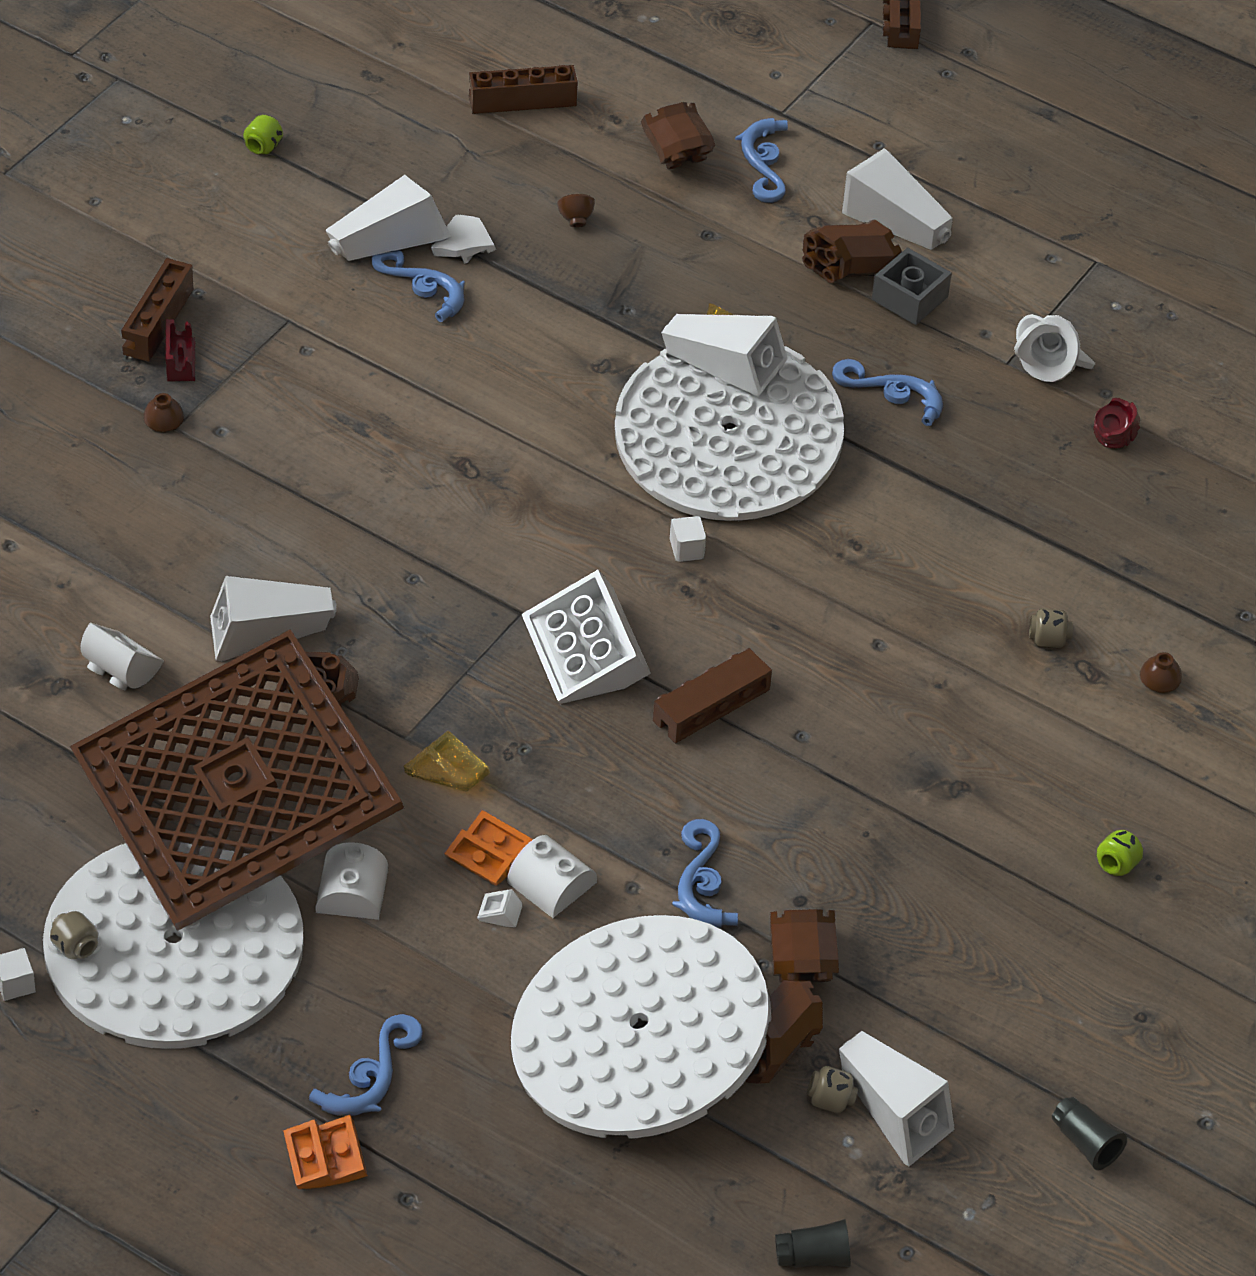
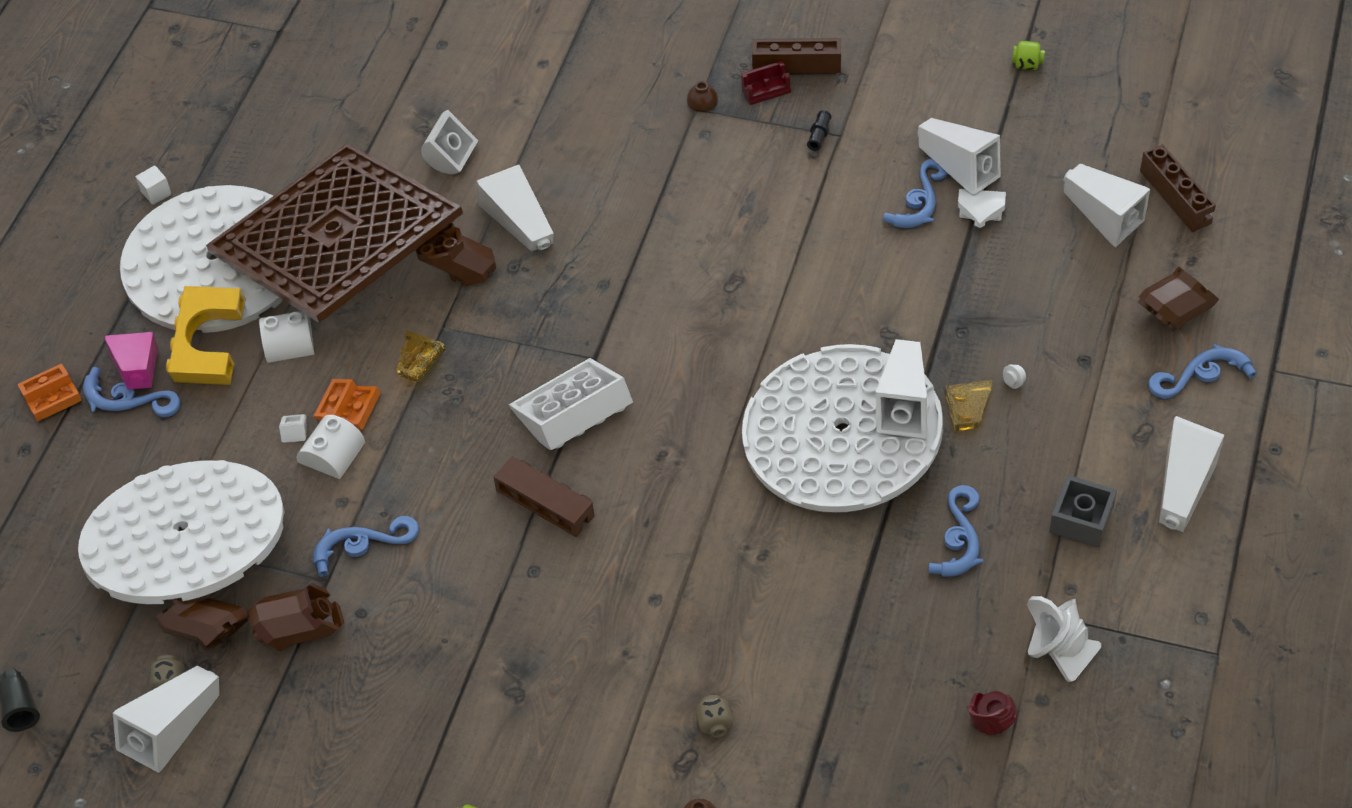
camera: 80 degrees right, 5 degrees up
dark tan head [50,911,99,959] -> none
reddish brown brick [557,194,595,227] -> none
white piece [670,516,706,562] -> none
reddish brown brick [802,219,902,283] -> none
none -> dark pink slope [105,332,158,390]
none -> yellow arch [166,286,246,385]
none -> black pin [807,110,832,151]
none -> white plate [1003,364,1026,389]
none -> white slope [1063,164,1150,247]

